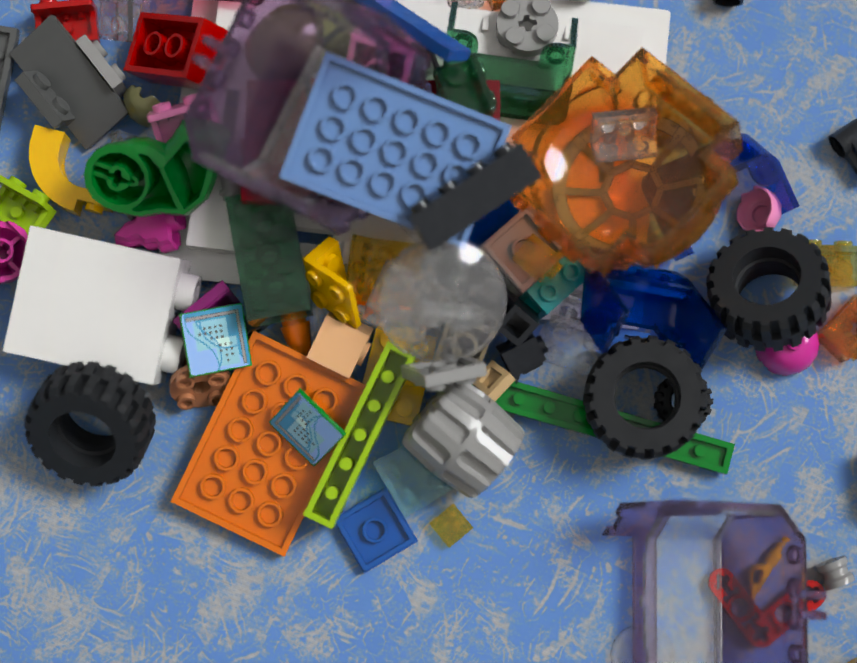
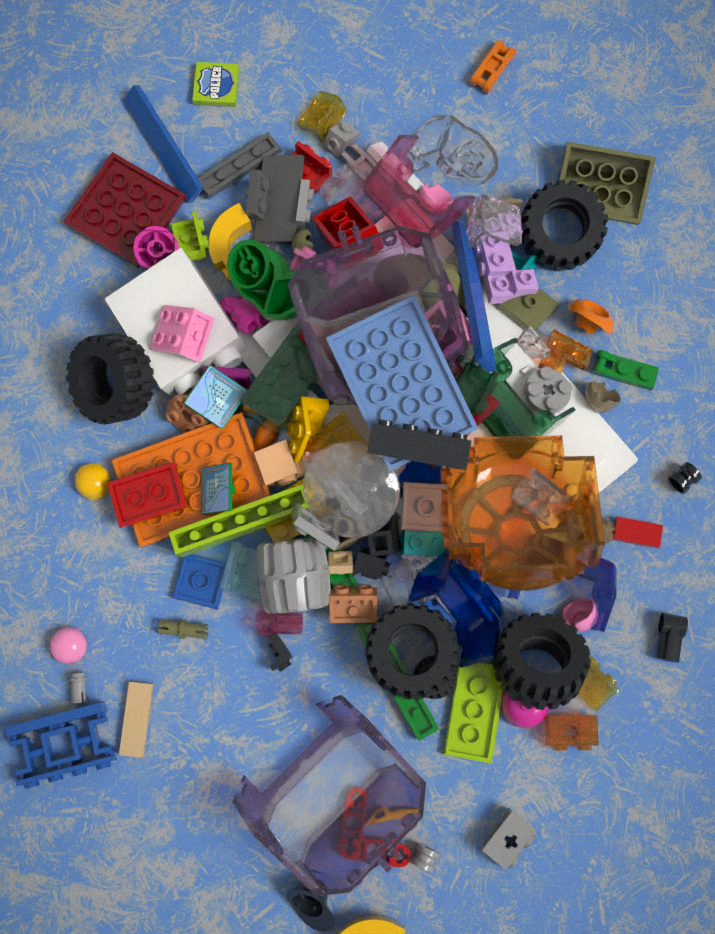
camera: 50 degrees right, 5 degrees down
clear yellow tile [429,503,473,548] -> none
clear yellow bracket [512,233,564,283] -> none
none -> yellow hair [75,463,110,501]
none -> red plate [107,462,189,528]
none -> bright pink bracket [150,305,214,363]
none -> olive pin [158,619,209,640]
none -> clear pink piece [255,609,303,638]
none -> black bracket [268,633,293,672]
none -> nougat bracket [329,585,378,623]
none -> lime tile [443,658,503,764]
none -> red tile [613,516,663,549]

